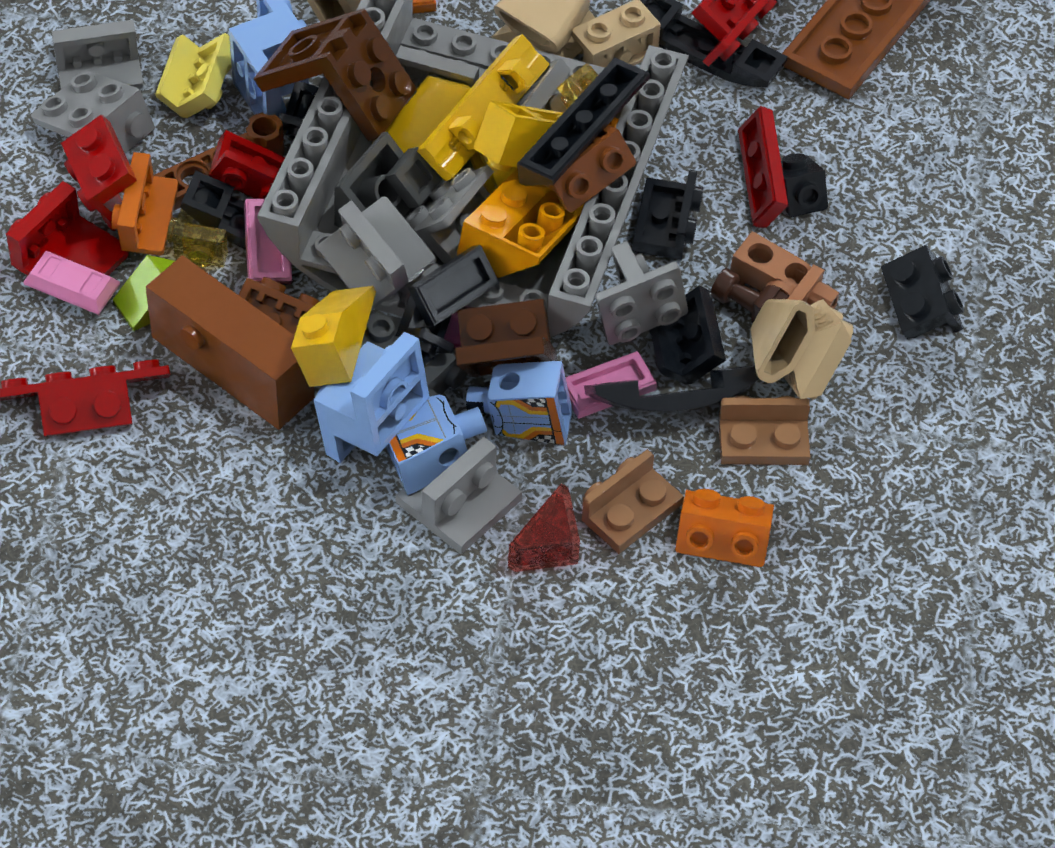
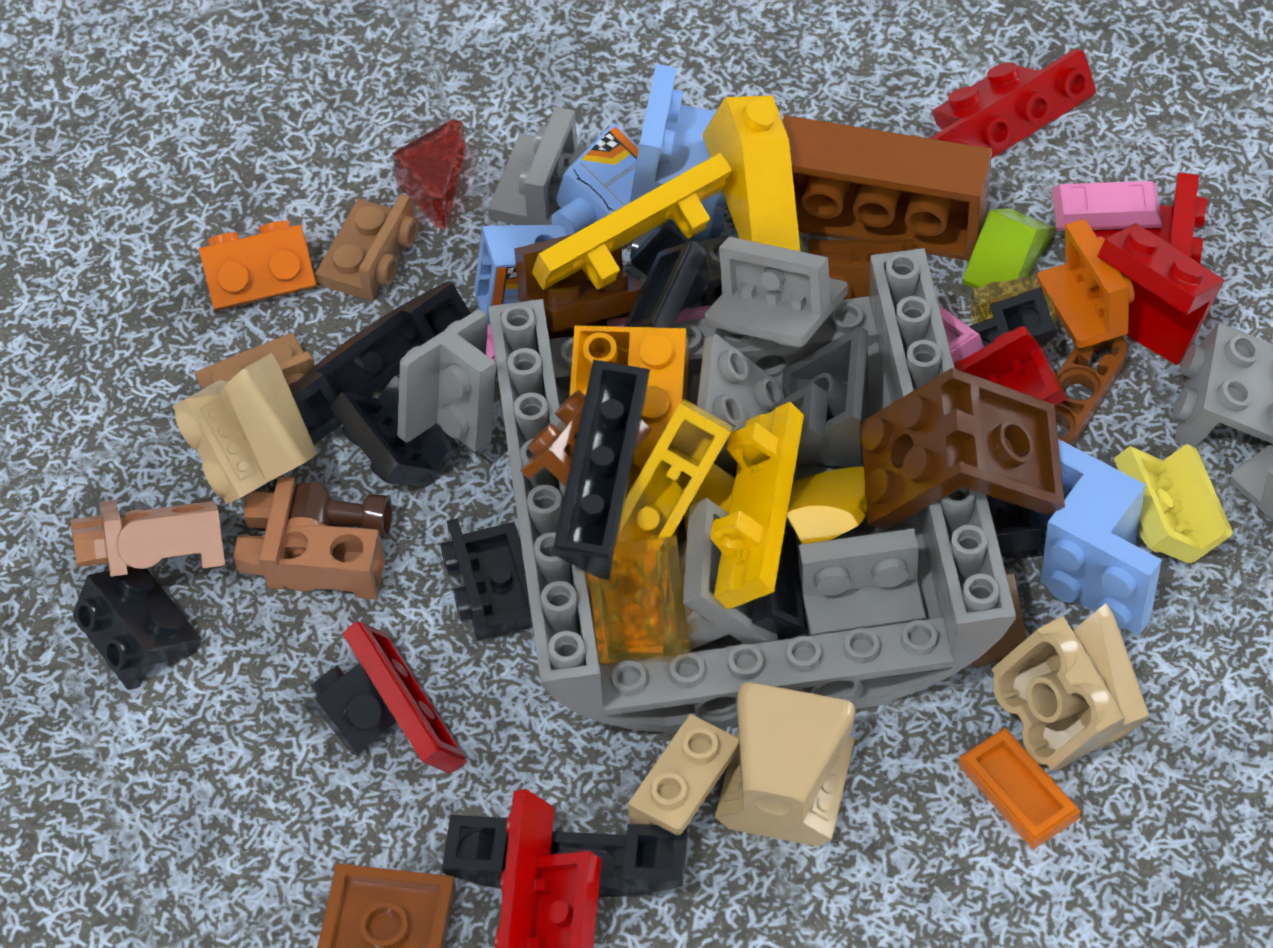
camera: 160 degrees right, 0 degrees up
none -> nougat hips [70,497,225,577]
none -> yellow hinge [532,152,732,290]

